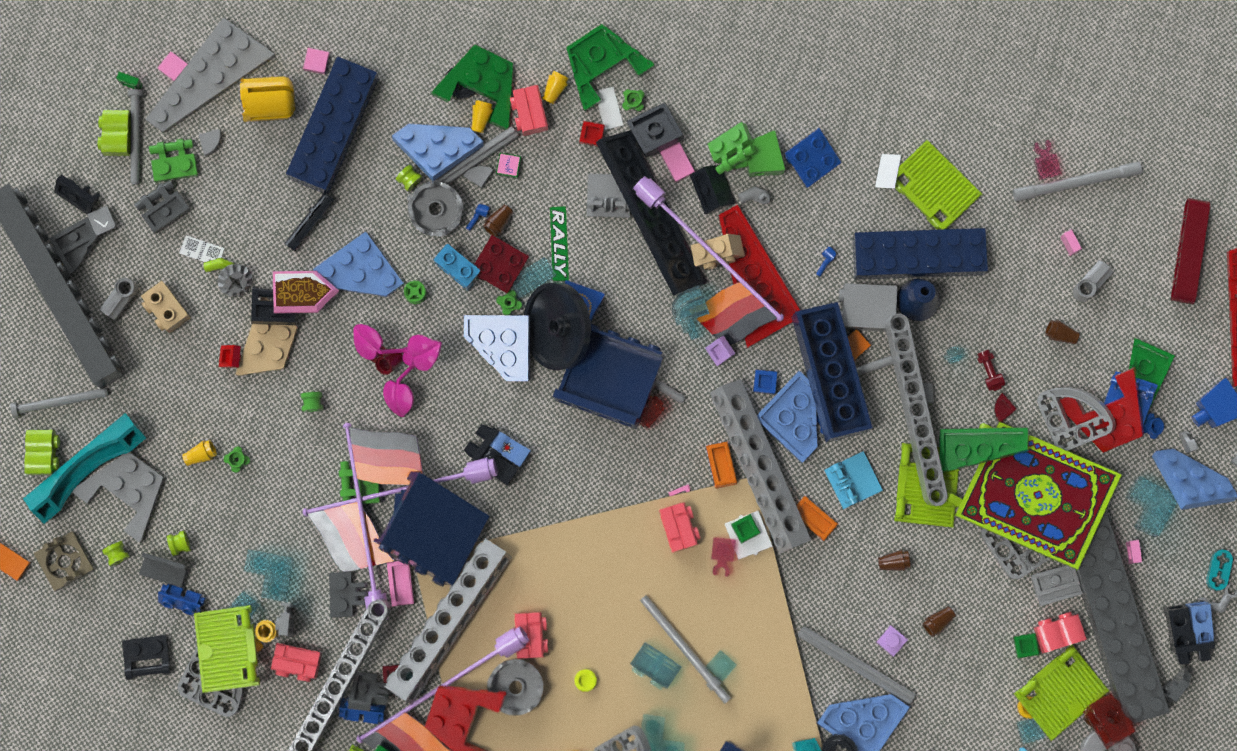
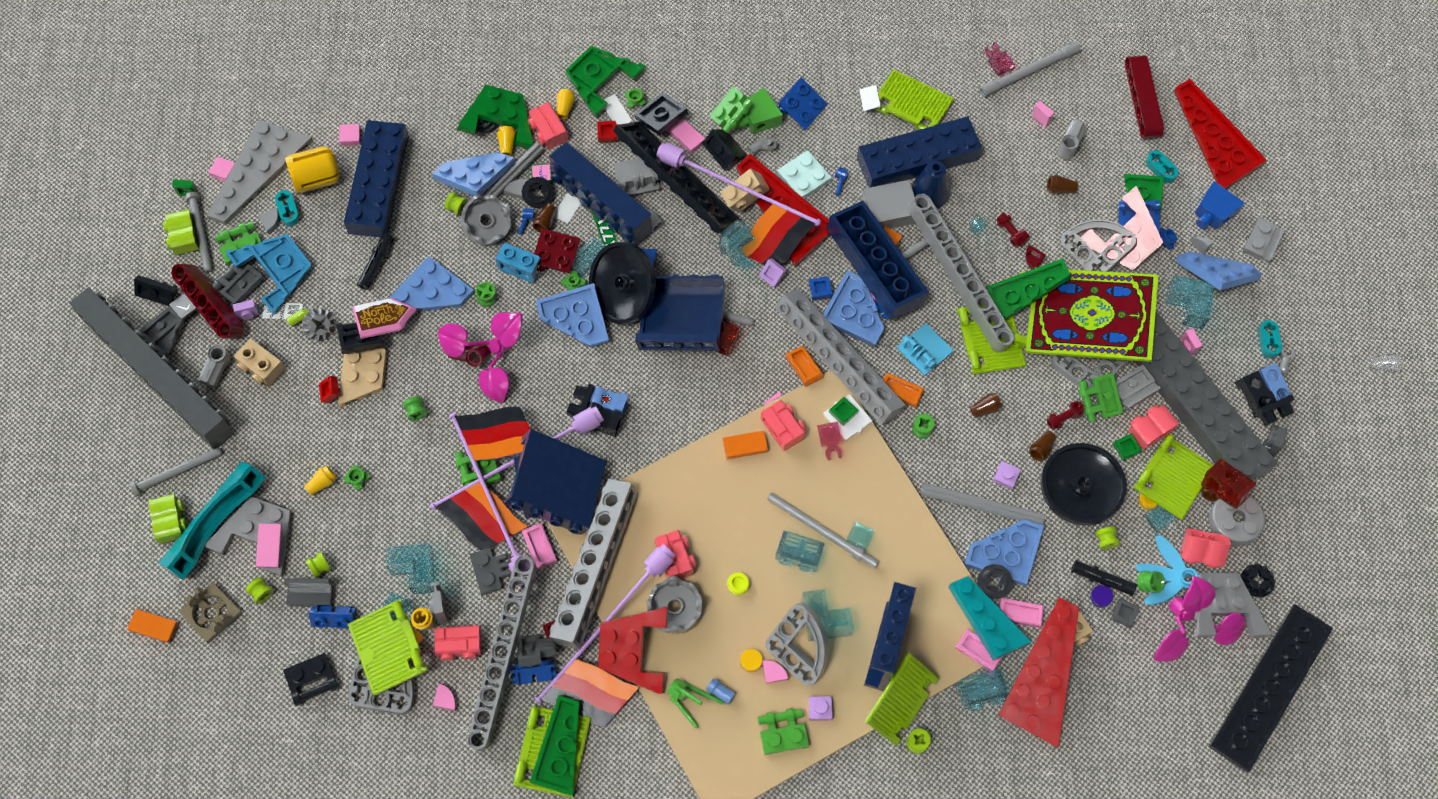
camera: 15 degrees left, 15 degrees down
none -> dark red beam [171,263,244,339]
none -> dark azure wing [225,234,312,315]
none -> lavender plate [233,299,259,320]
none -> bright pink tile [256,524,282,568]
none -> teal beam [275,190,300,227]
none -> bright pink tile [433,684,456,711]
none -> black gear [522,177,553,209]
none -> dark blue brick [549,142,652,246]
none -> white sticker [554,193,581,224]
none -> light grey hinge [647,209,664,231]
none -> orange tile [723,431,768,459]
none -> light aqua plate [777,150,832,199]
none -> bright green wheel [912,414,934,439]
none -> black dish [1040,443,1127,526]
none -> dark red bar [1046,401,1084,430]
none -> bright green plate [1078,373,1123,422]
none -> lime wheel [1095,527,1121,550]
none -> teal beam [1145,150,1179,183]

